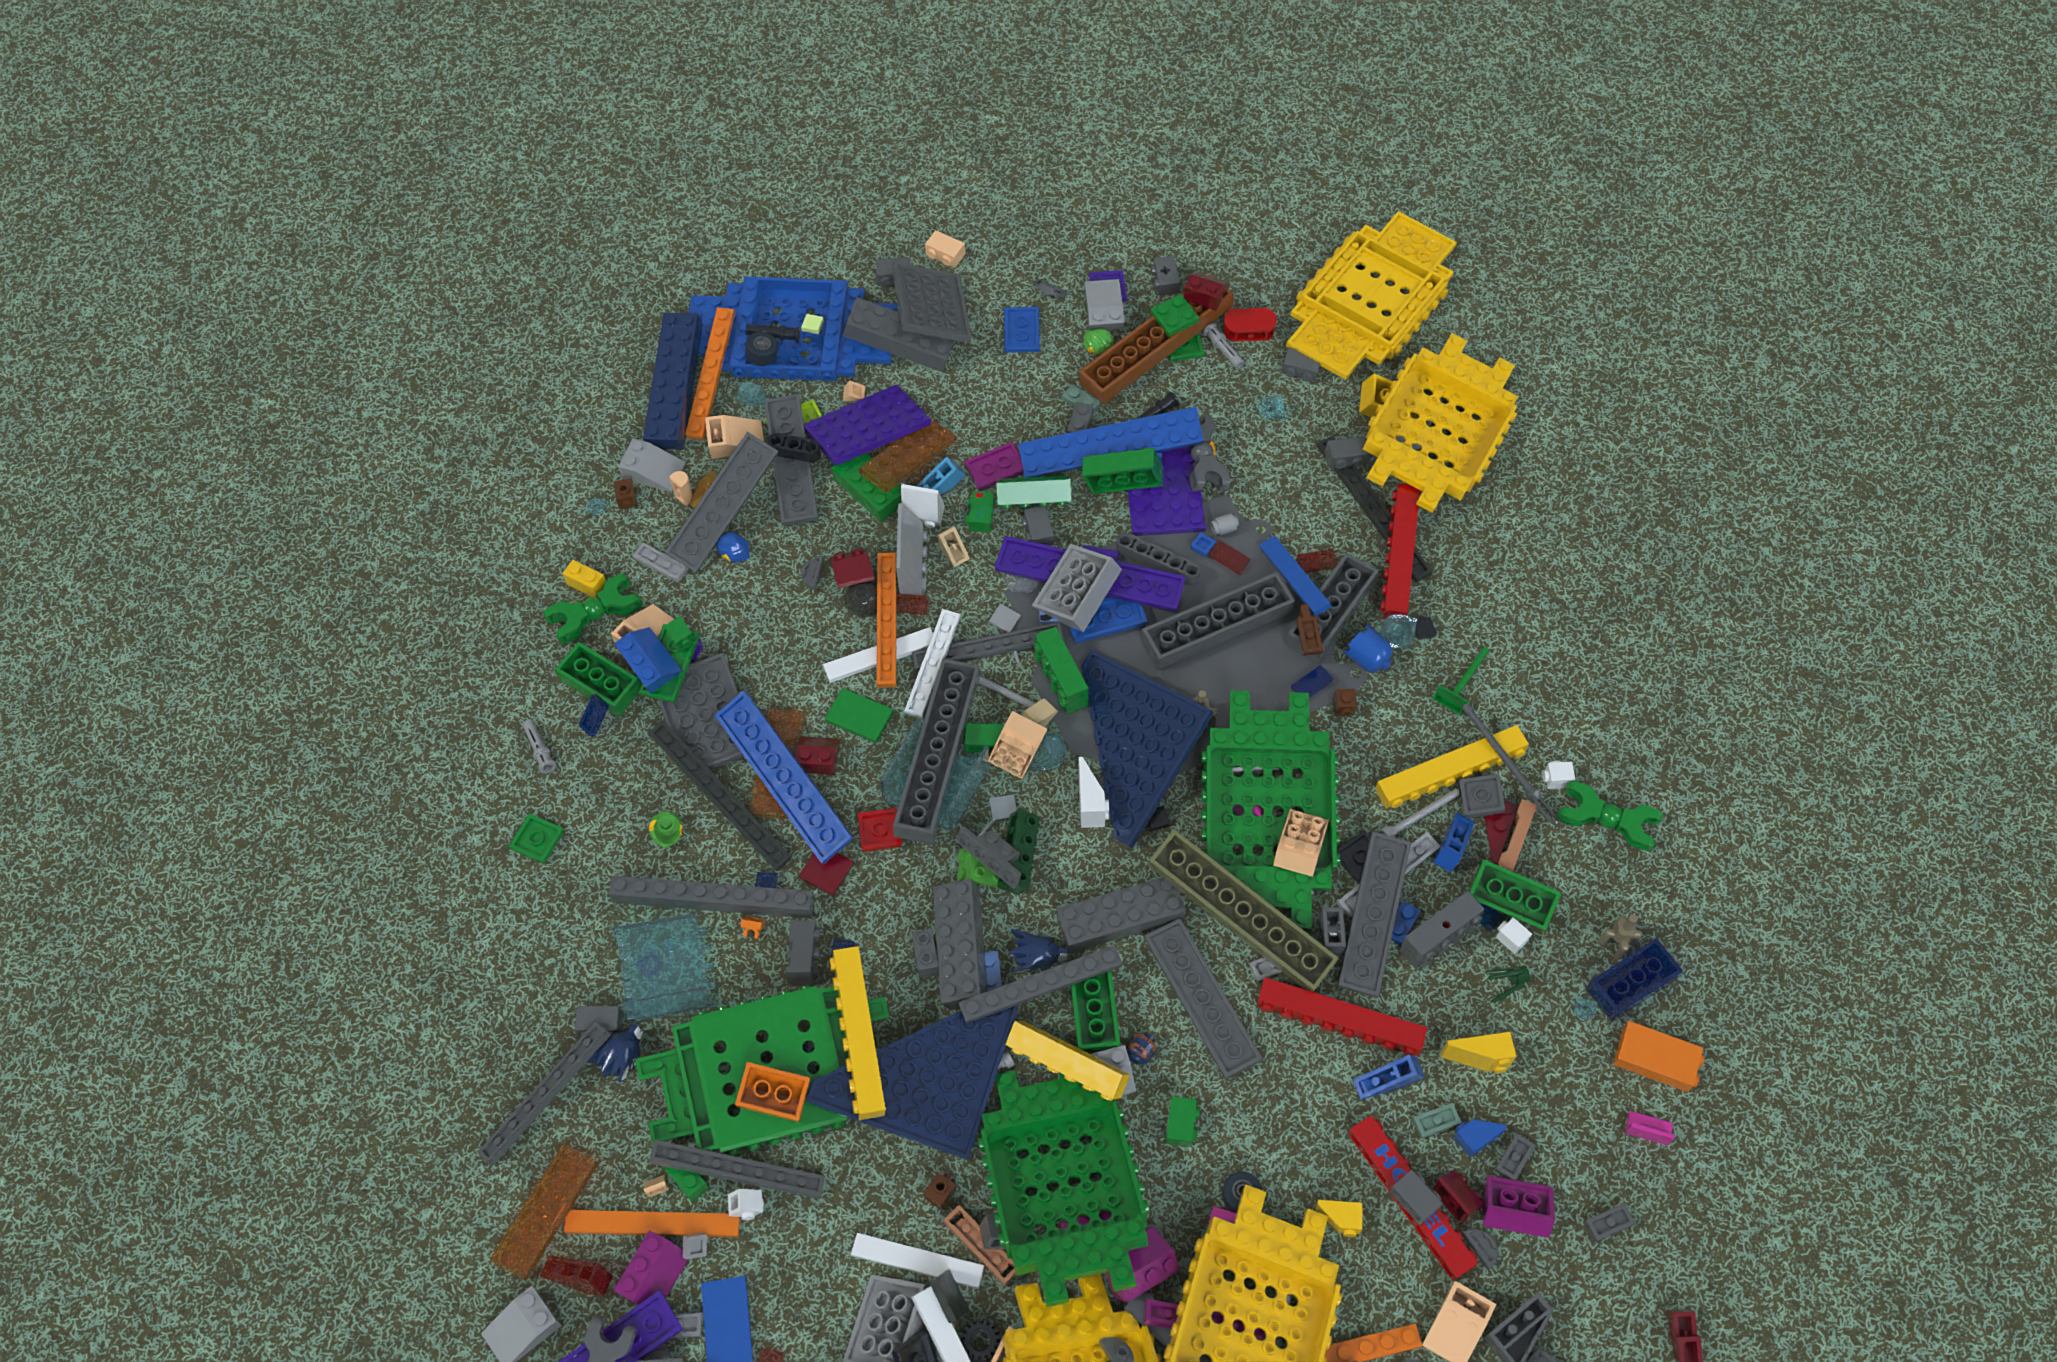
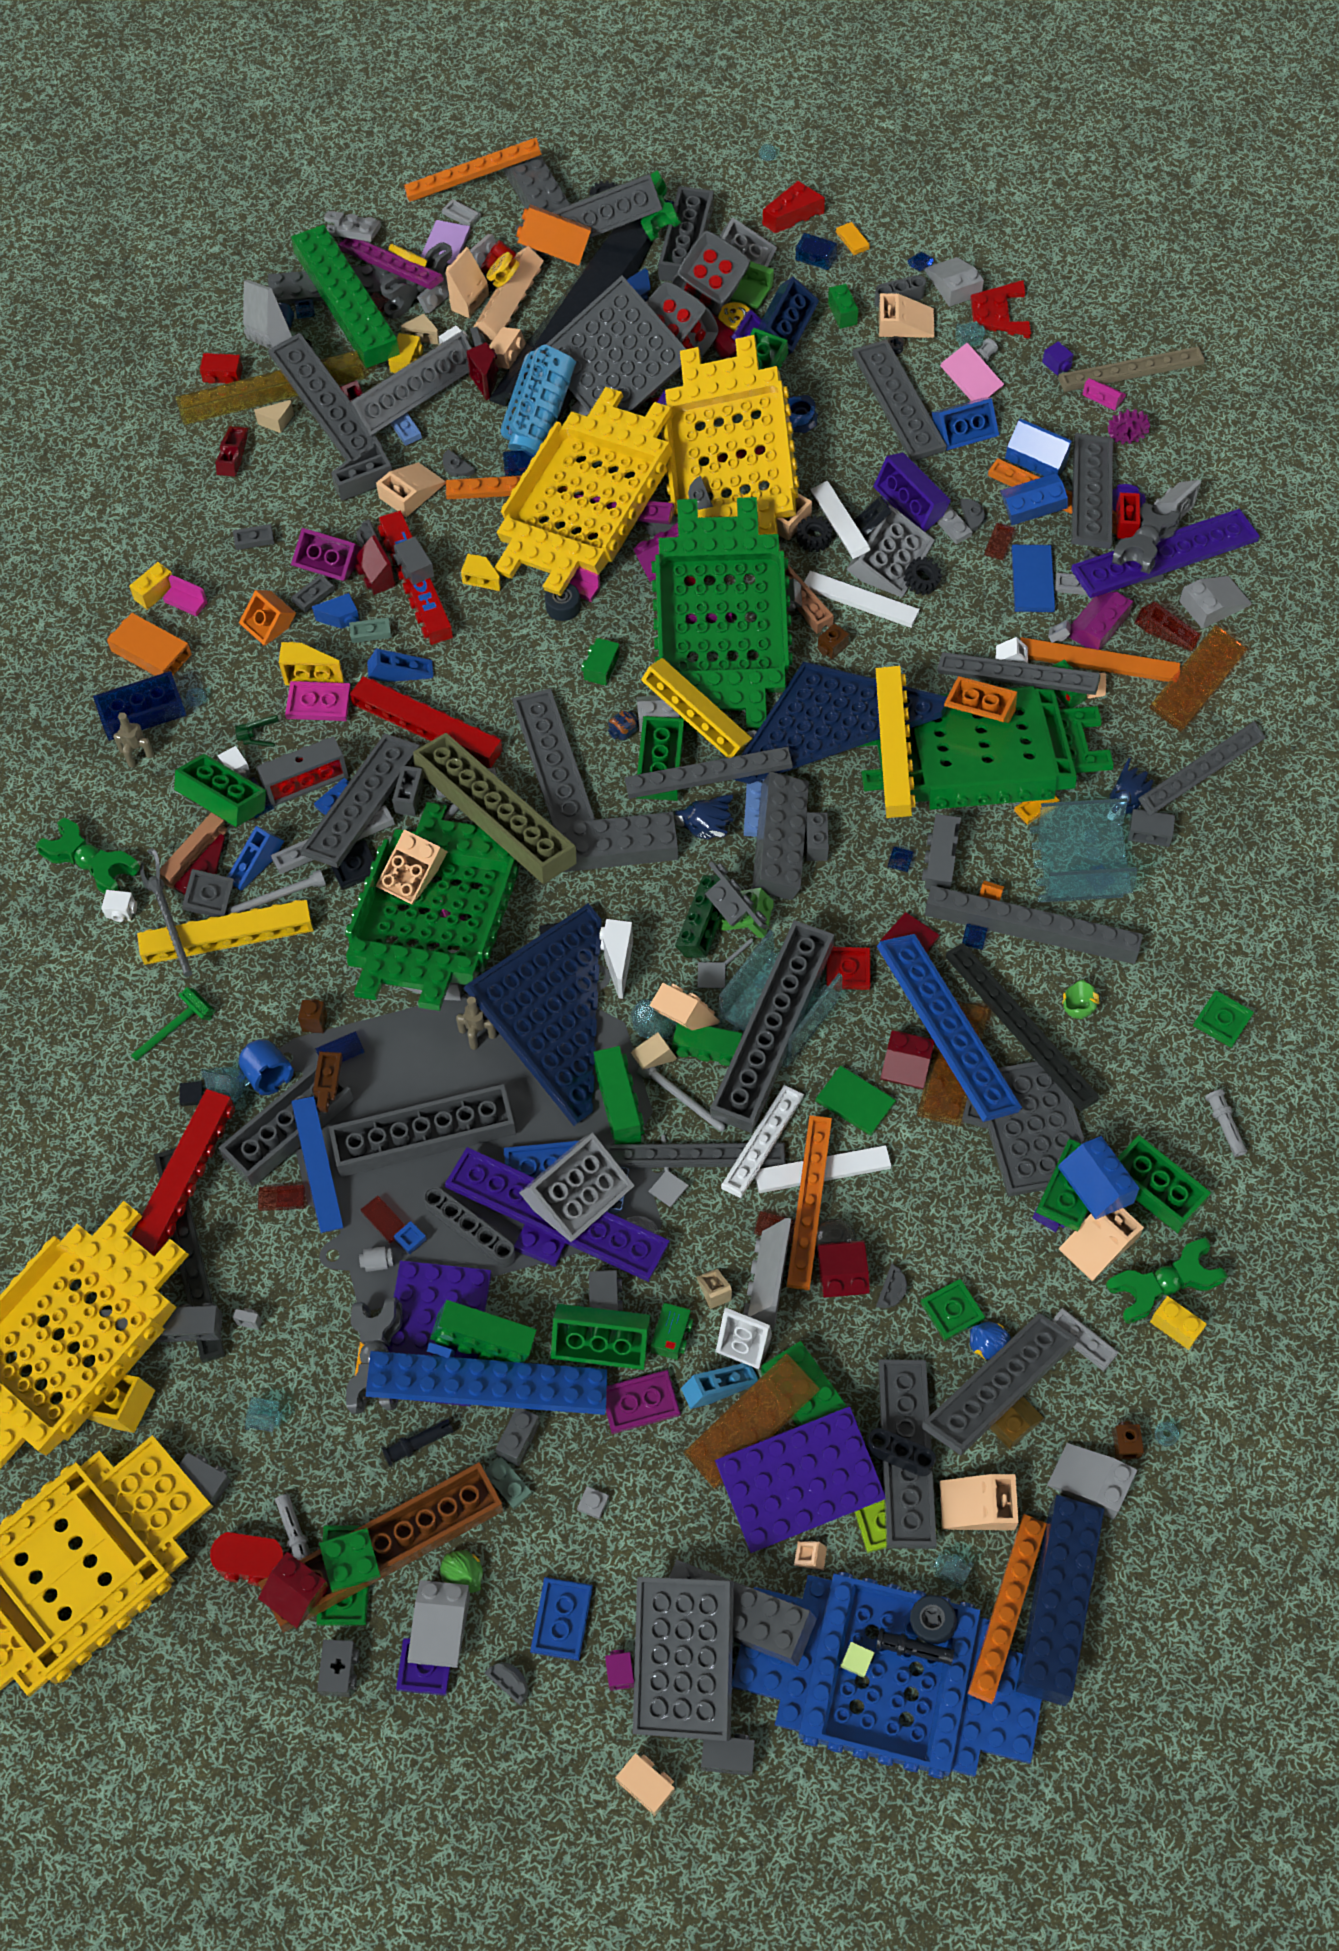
camera: 170 degrees left, 0 degrees up
clear blue tile [579,694,609,737] -> none
green brick [664,616,696,650] -> none
light nougat brick [669,471,693,506] -> none
pearl dark grey tile [930,1269,969,1323] -> none
none -> yellow brick [129,562,172,610]
none -> light grey plate [233,1308,262,1330]
none -> orange slope [239,590,296,646]
none -> dark pink plate [285,681,351,721]
none -> light grey plate [577,1486,609,1520]
none -> magenta brick [605,1650,634,1691]
none -> black tyre [903,557,942,595]
none -> green plate [920,1279,985,1342]

